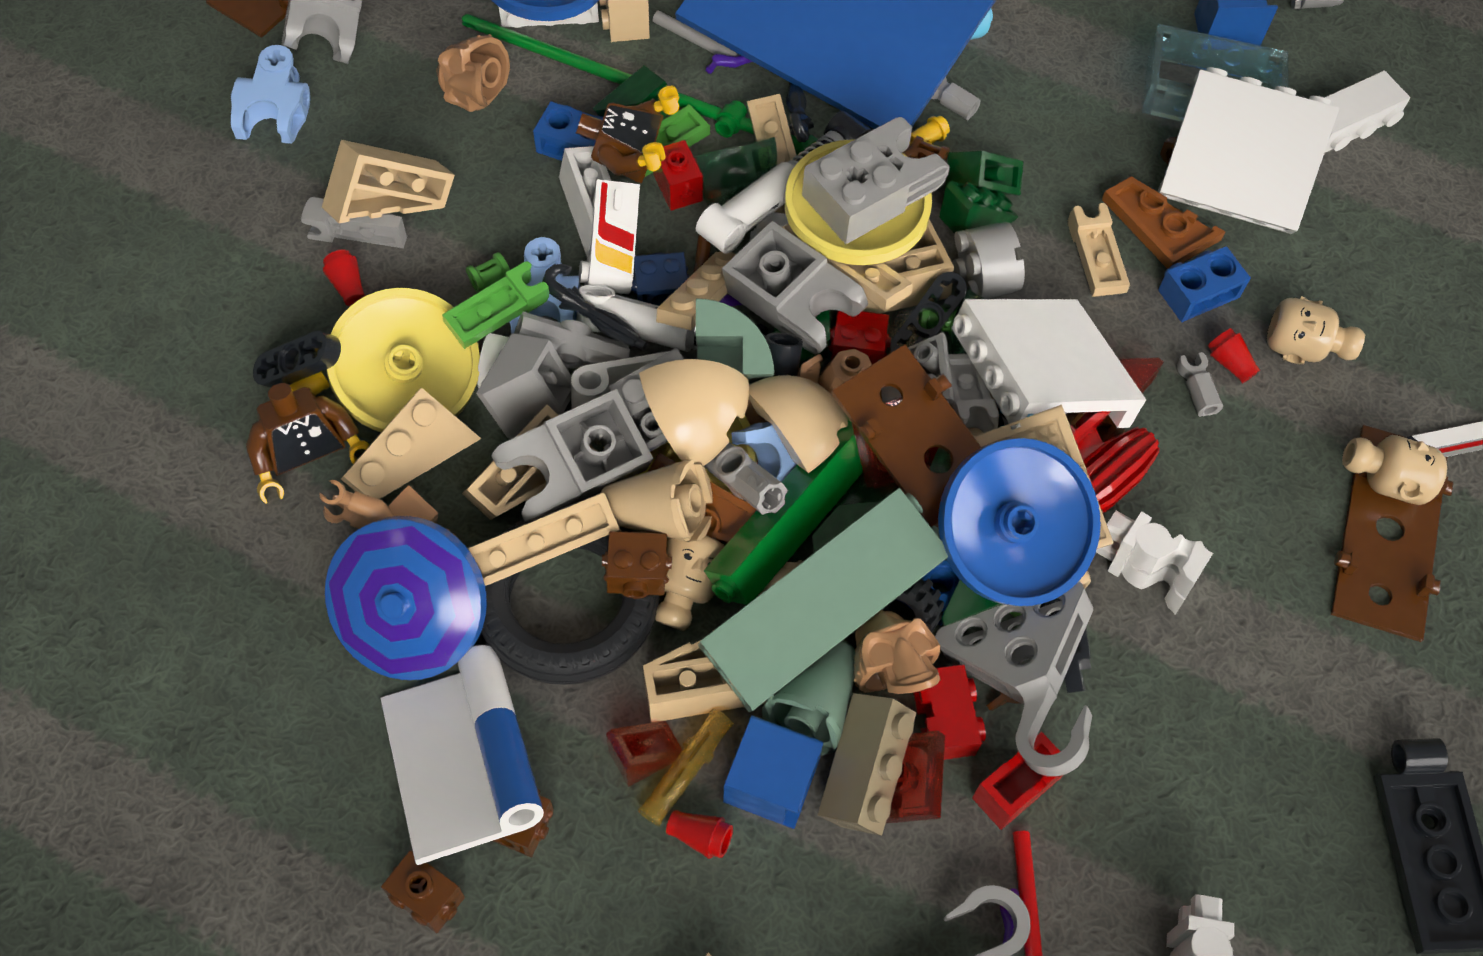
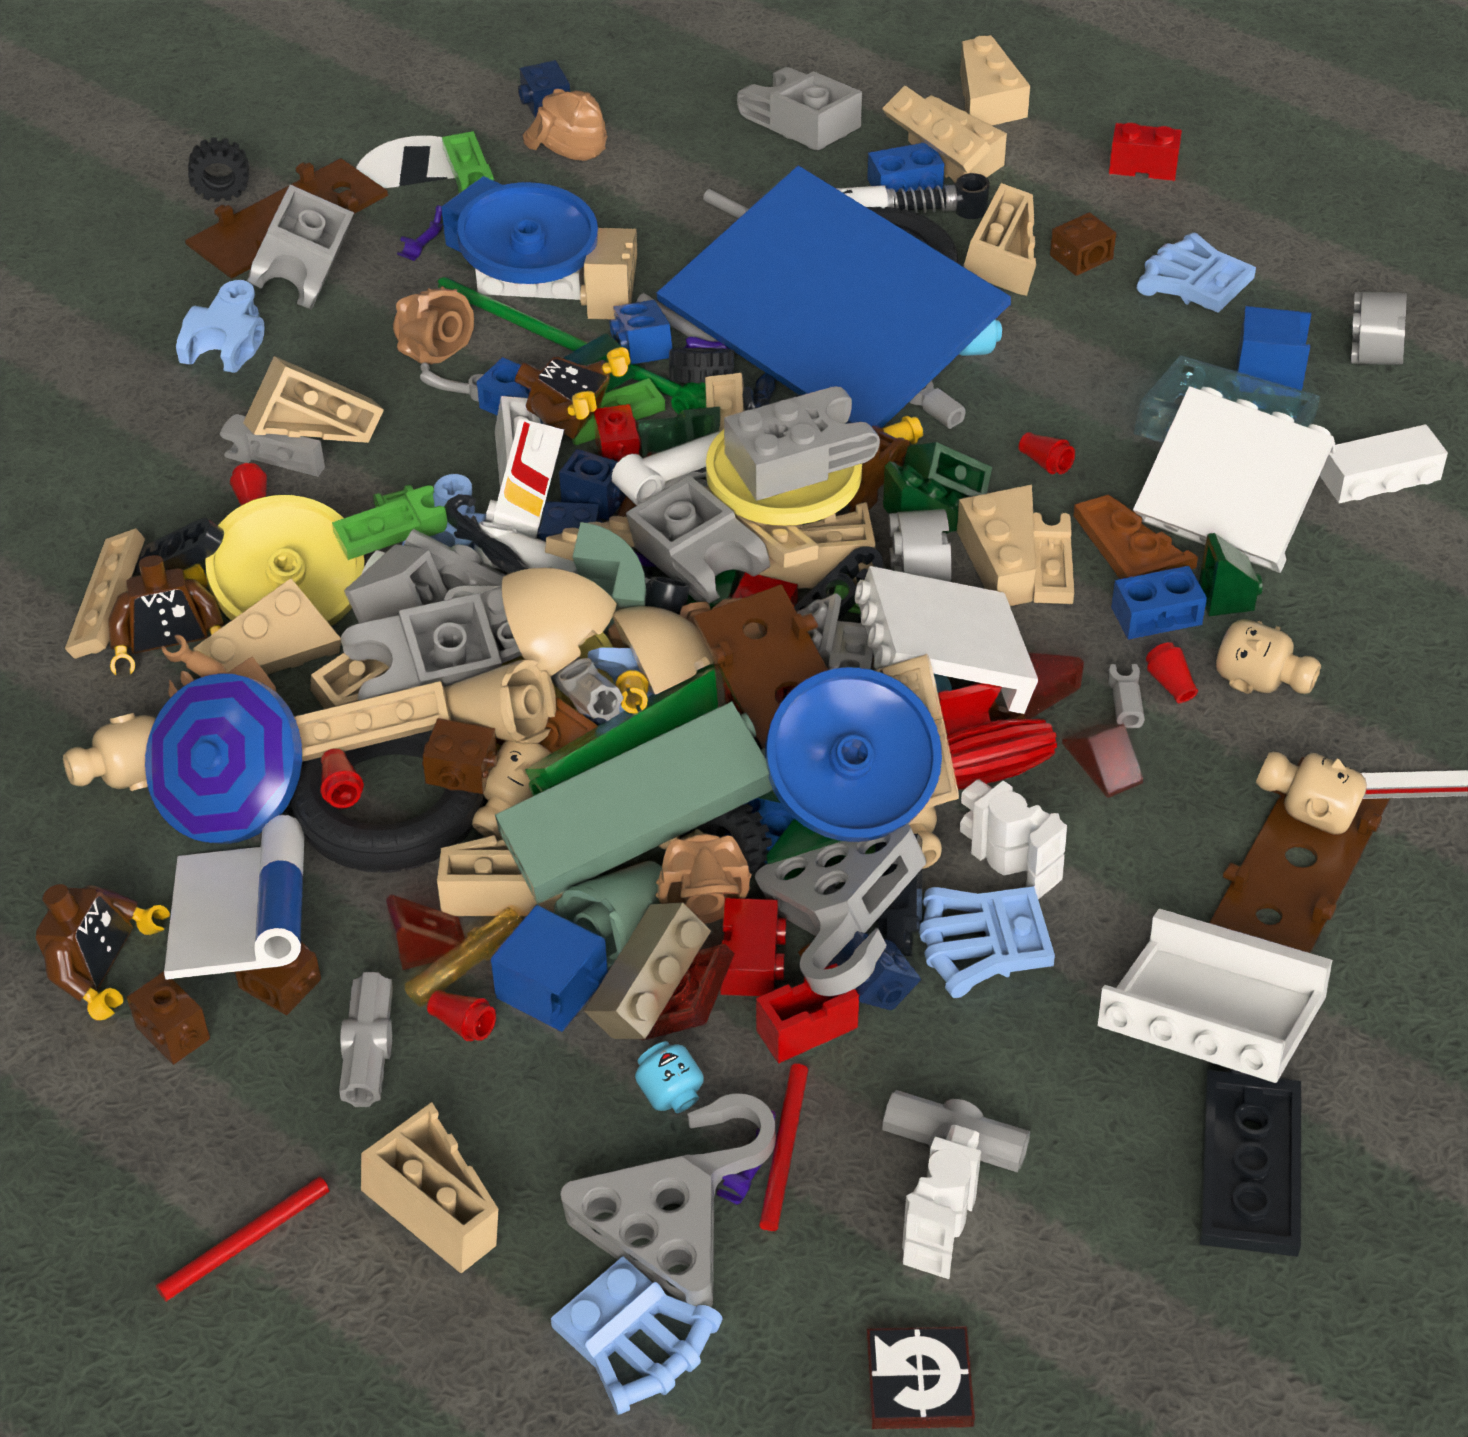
camera: 15 degrees right, 15 degrees down
none -> torso [35,884,170,1020]
none -> tan piece [63,713,156,791]
none -> tan plate [65,528,145,659]
none -> red cone [321,749,364,808]
none -> light grey piece [339,972,393,1107]
none -> light grey piece [420,362,483,402]
none -> dark blue head [559,449,626,521]
none -> blue brick [609,300,672,365]
none -> yellow pin [615,670,649,714]
none -> medium azure head [635,1041,704,1113]
none -> black tyre [669,347,734,383]
none -> dark blue head [829,931,921,1010]
none -> light grey piece [882,1090,1030,1172]
none -> light blue plate [919,886,1055,998]
none -> tan wedge [957,485,1036,606]
none -> red cone [1019,432,1075,475]
none -> clear red slope [1062,724,1143,798]
none -> white panel [1098,909,1332,1083]
none -> dark green slope [1199,533,1263,617]

